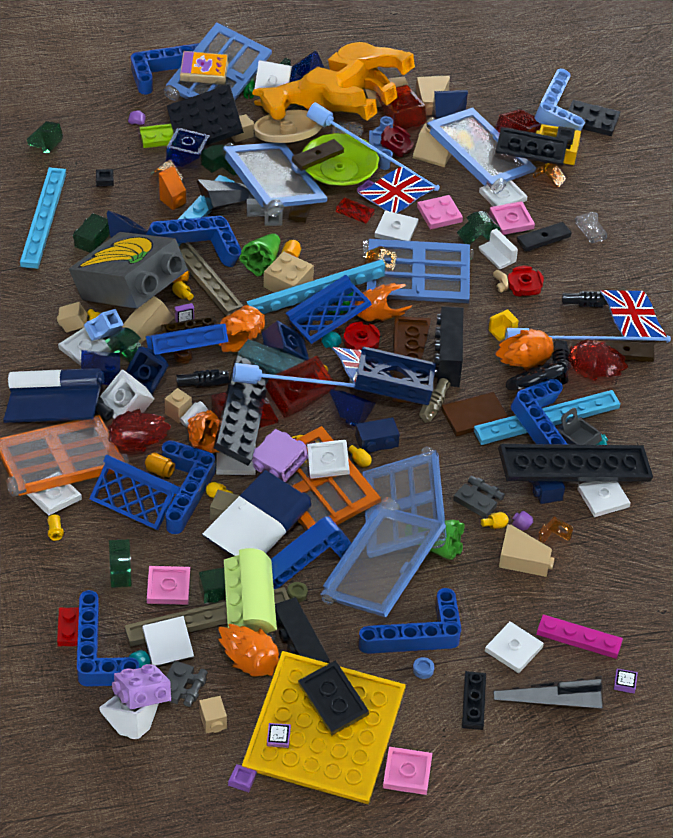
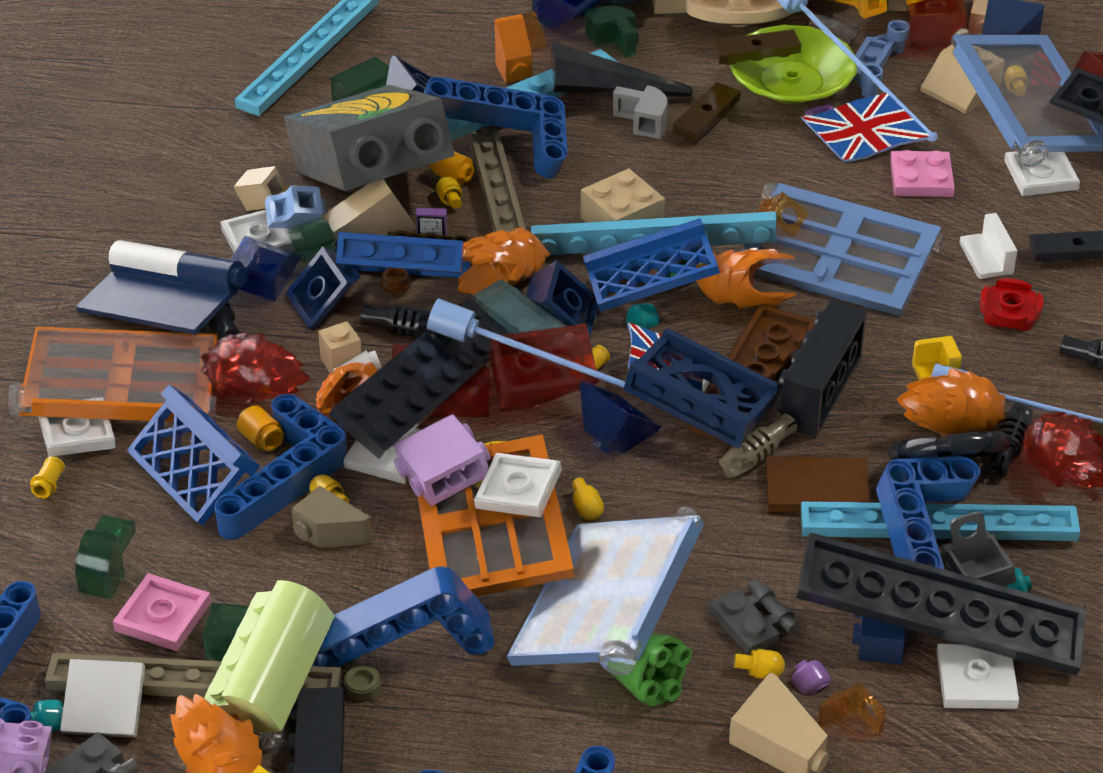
camera: 25 degrees right, 5 degrees down
black plate [96,169,114,186] -> none
white slope [100,370,155,423] -> none
door [202,470,312,557] -> none
door [223,143,327,217] -> none
bright green cone [240,234,280,276] -> none
light orange brick [281,240,301,258] -> none
clear door [320,498,446,617] -> none
clear red tile [336,197,375,224] -> none
red plate [343,322,380,350] -> none
dark blue brick [355,417,400,452] -> none
white plate [375,211,418,241] -> none
dark red plate [380,125,414,157] -> none
clear green brick [457,211,501,244] -> none
bright pink plate [489,201,535,235] -> none
tan arm [493,270,509,293] -> none

